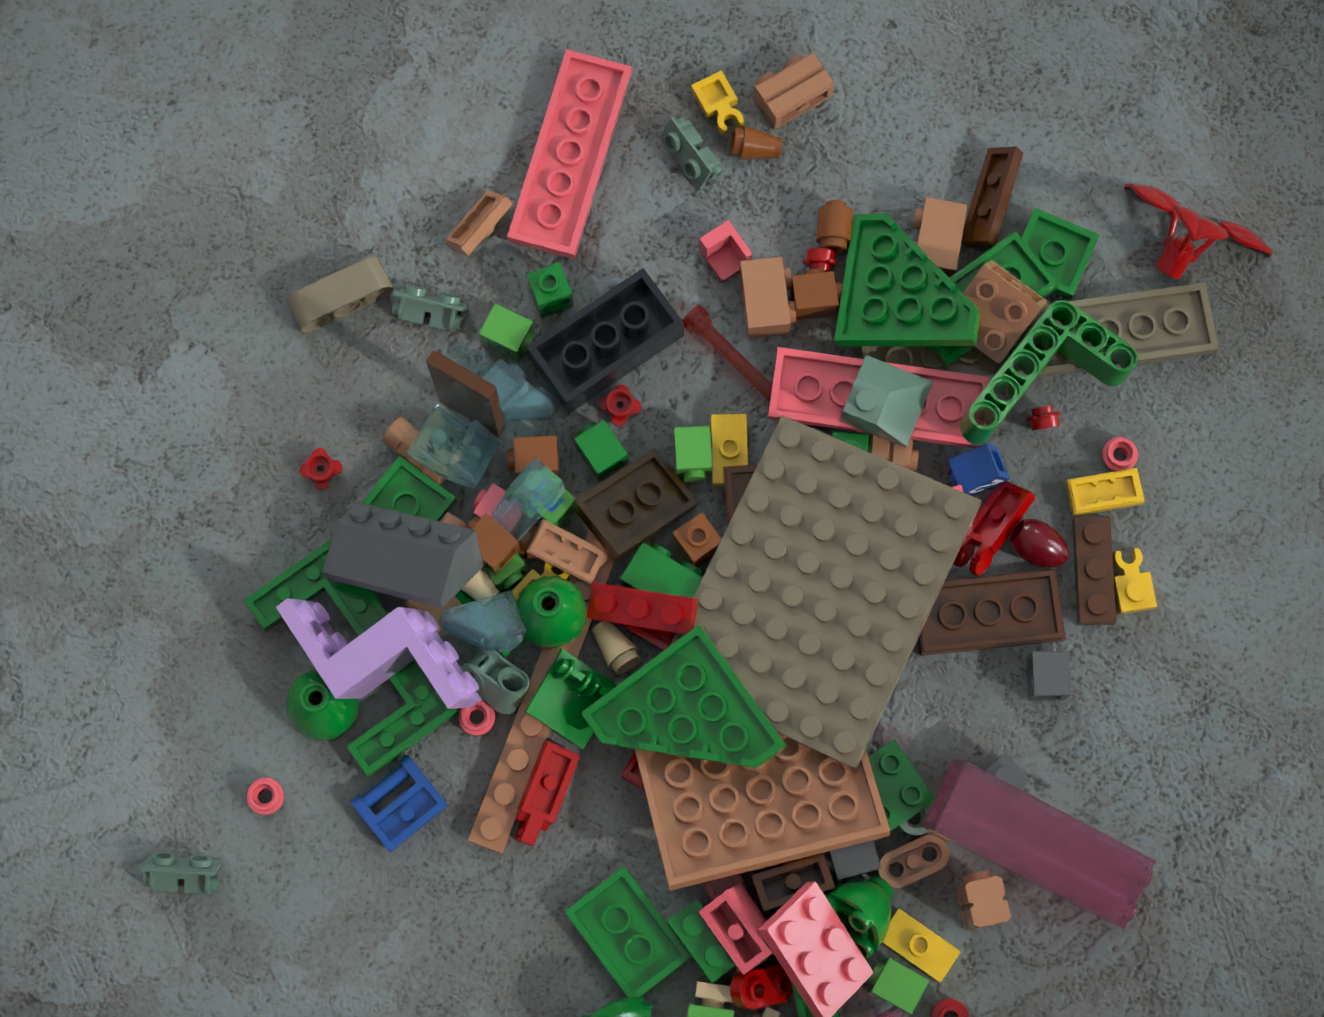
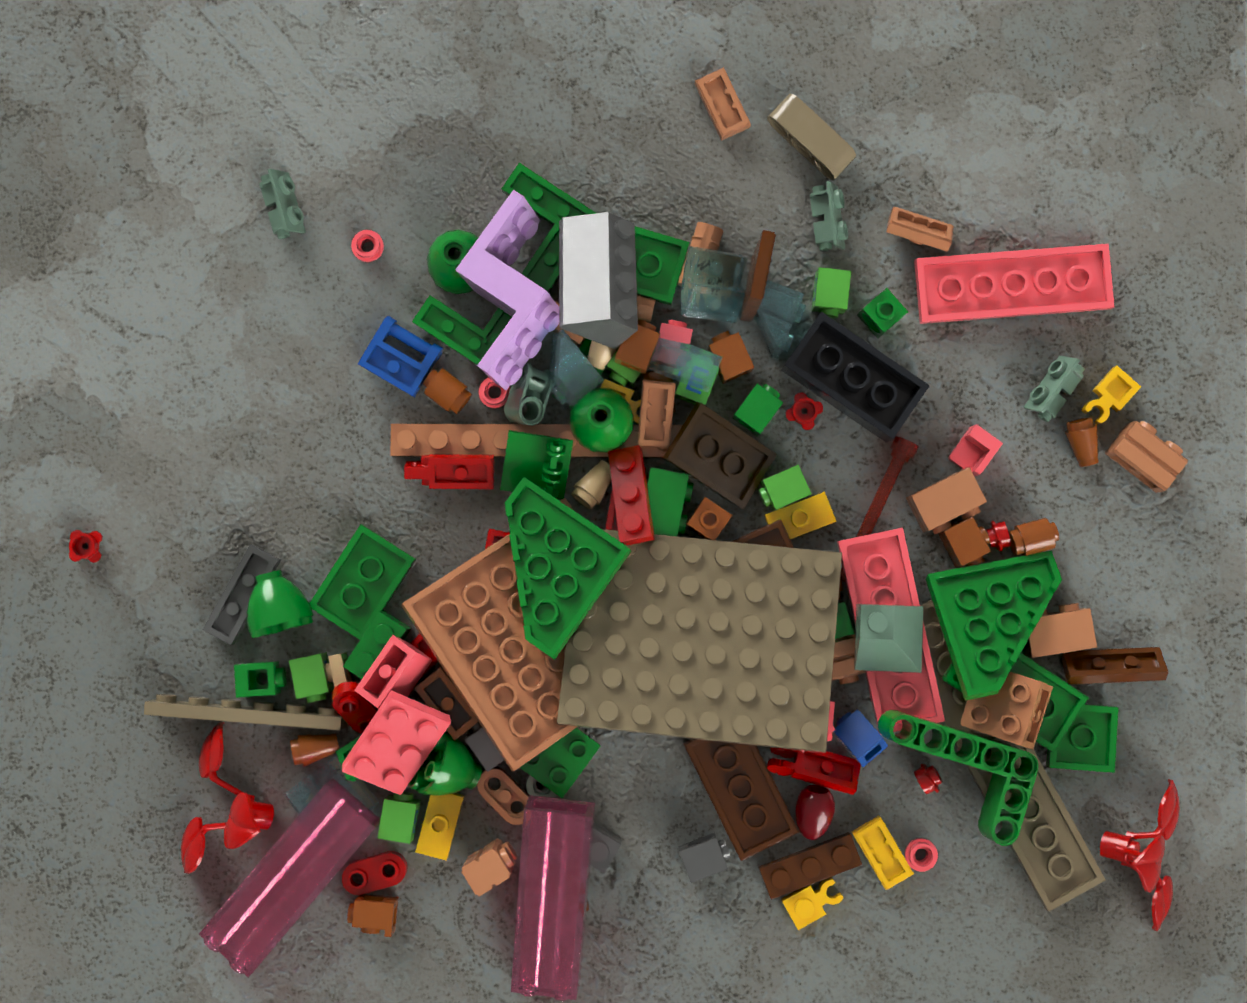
camera: 70 degrees right, 10 degrees up
red plate [299,448,342,490] -> none
none -> dark orange brick [423,368,472,415]
none -> nougat plate [694,67,751,141]

